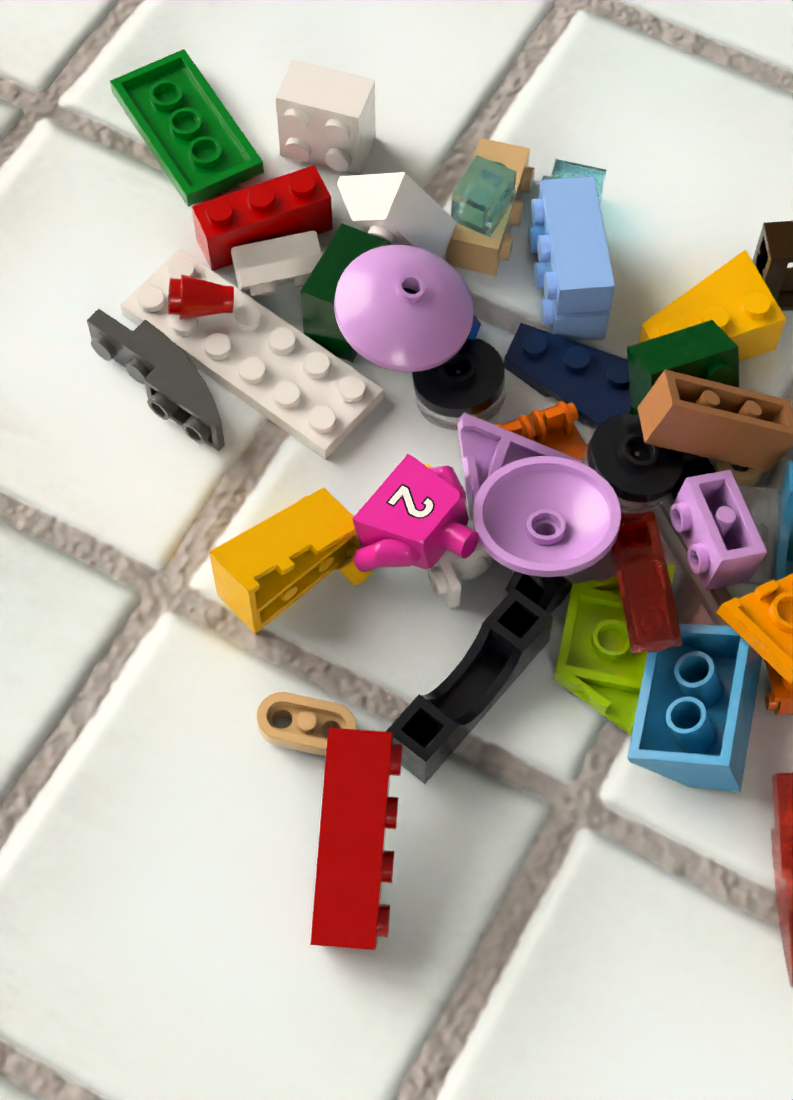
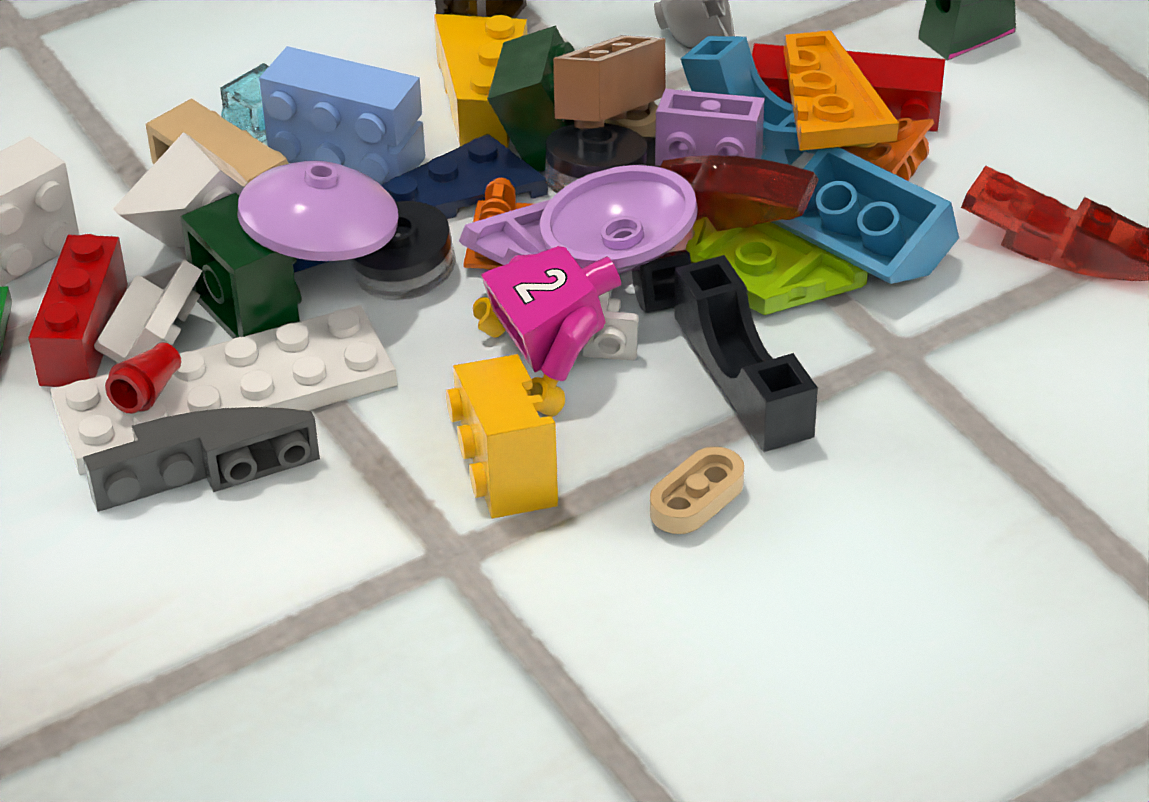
camera: 60 degrees left, 20 degrees down
red brick [310,727,403,950] -> none
clear light blue brick [451,155,517,237] -> none

